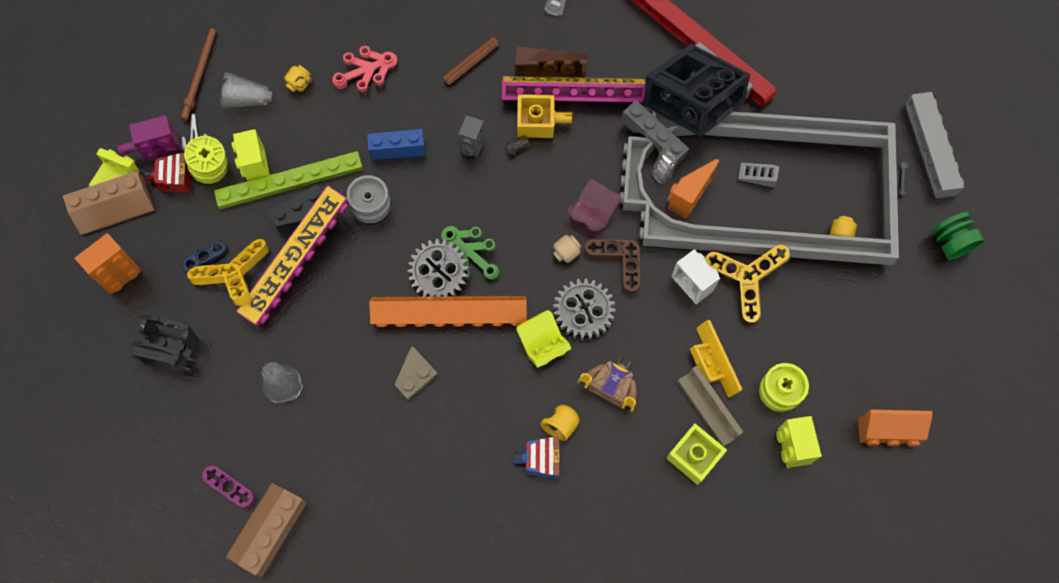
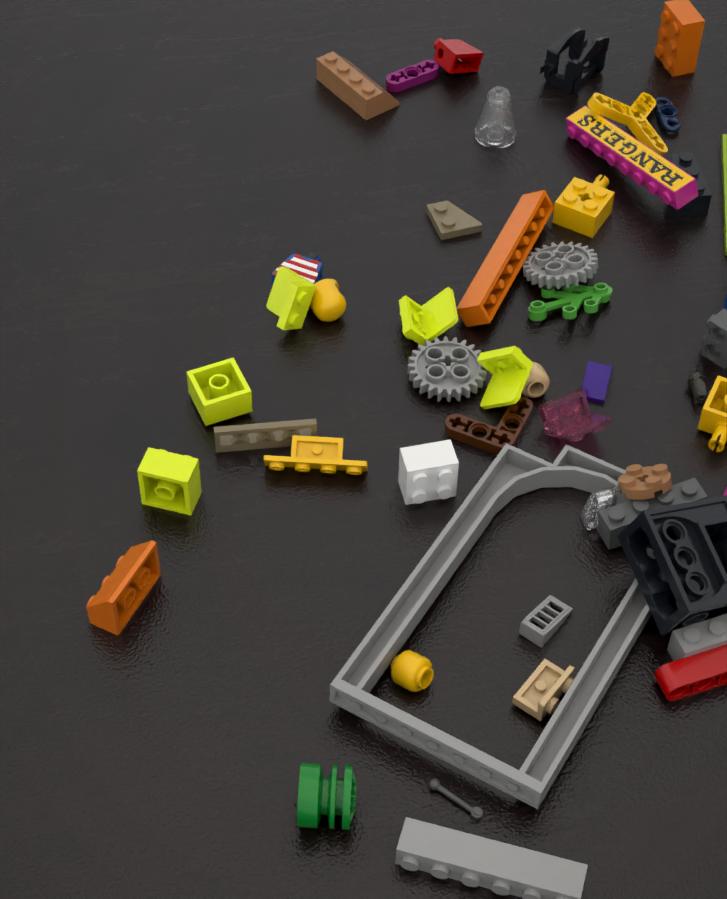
camera: 115 degrees right, 20 degrees down
light grey wheel [347,175,391,223] -> none
torso [577,357,637,412] -> none
orange slope [667,159,719,219] -> none
yellow piece [705,245,790,323] -> none
neon yellow wheel [759,363,809,412] -> none
none -> neon yellow bracket [266,266,316,330]
none -> red torso [434,38,484,74]
none -> neon yellow bracket [477,346,534,409]
none -> tan bracket [512,659,575,721]
none -> yellow brick [552,175,615,238]
none -> dark purple slope [579,361,613,404]
none -> medium nougat plate [617,464,672,500]

